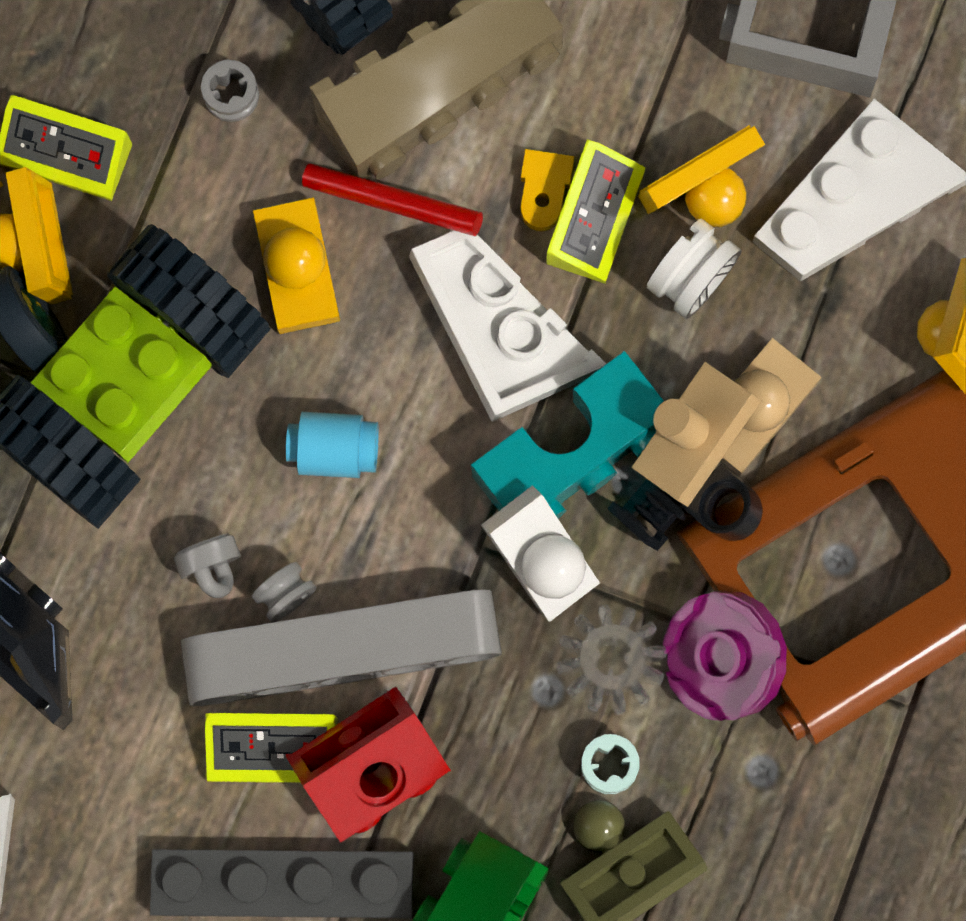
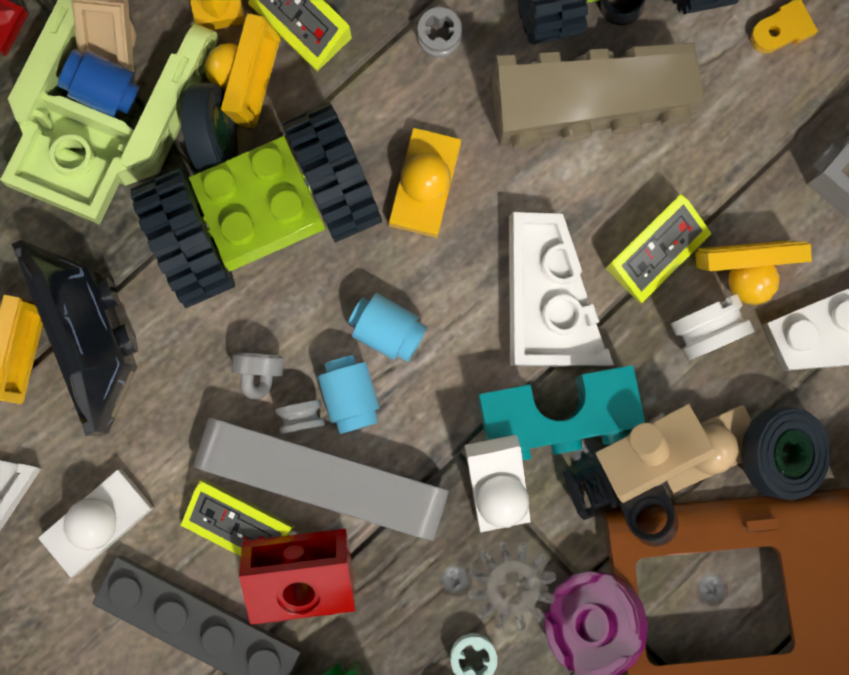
camera: 20 degrees right, 5 degrees up
red bar [302,163,483,237] -> none
yellow piece [521,149,574,231] -> none
none -> white tile [38,469,154,577]
none -> medium azure brick [317,355,380,434]
none -> black bush [741,406,831,500]

